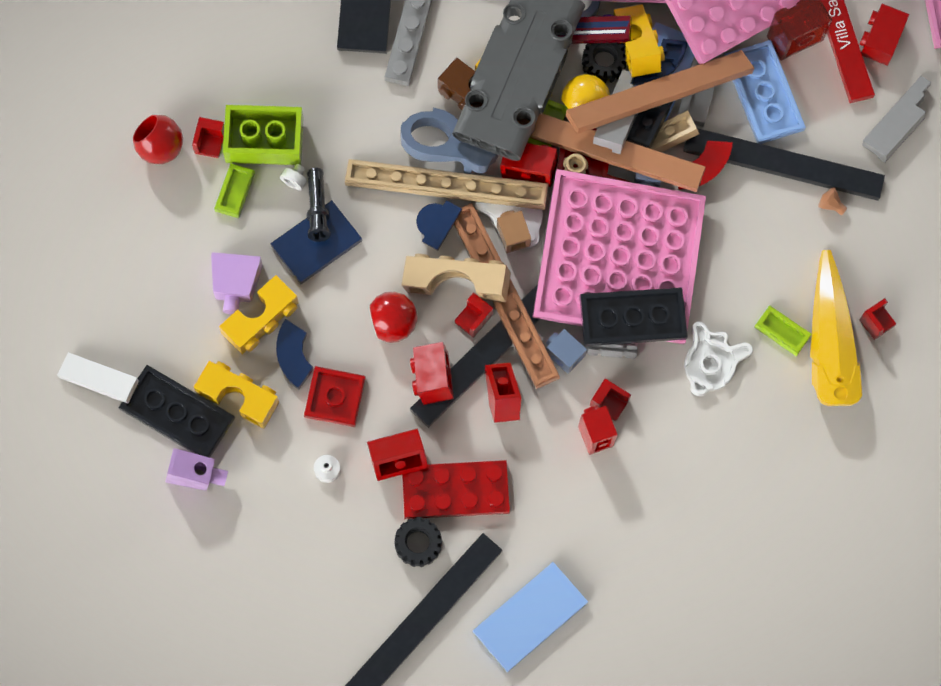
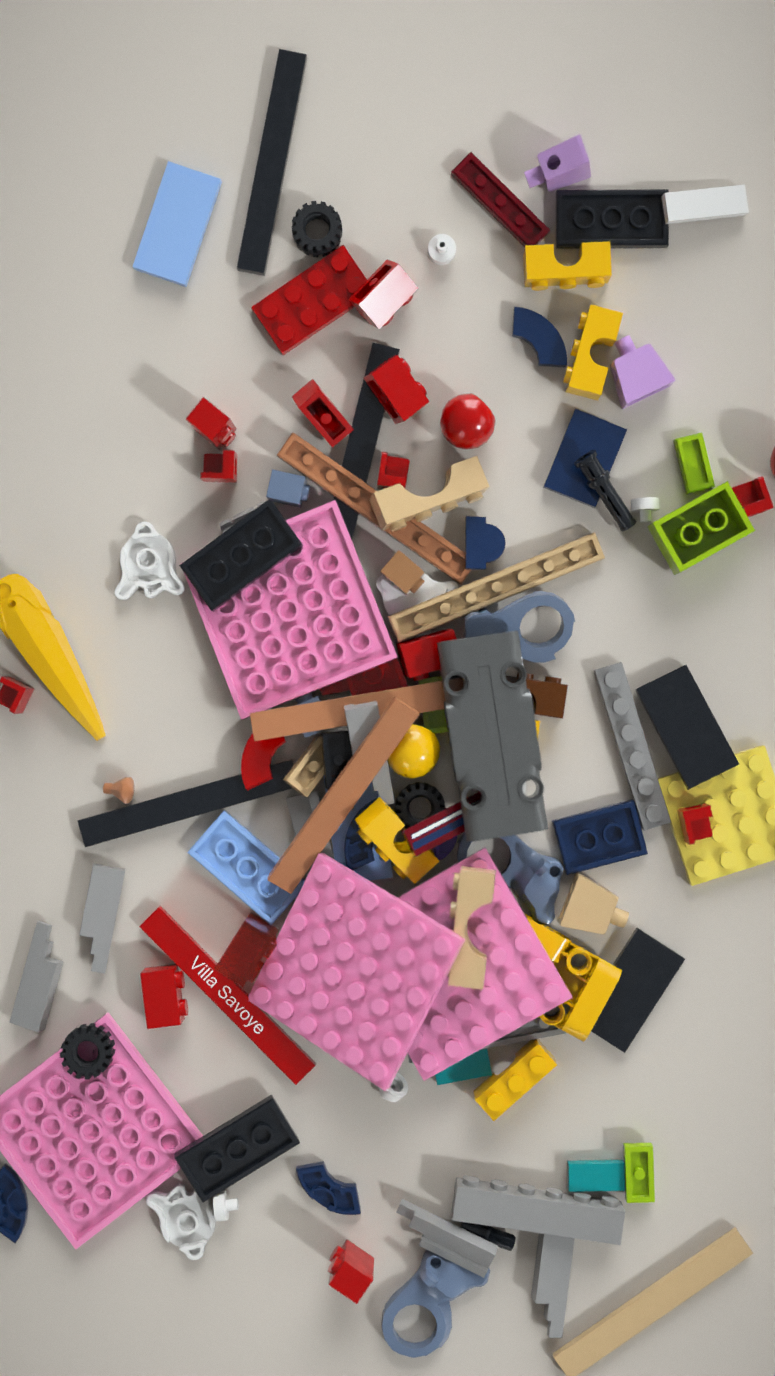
camera: 150 degrees right, 15 degrees up
red tile [304,366,366,427] -> none
tan plate [563,154,588,174] -> none
lime tile [754,305,812,356] -> none
none -> dark red tile [451,152,550,247]

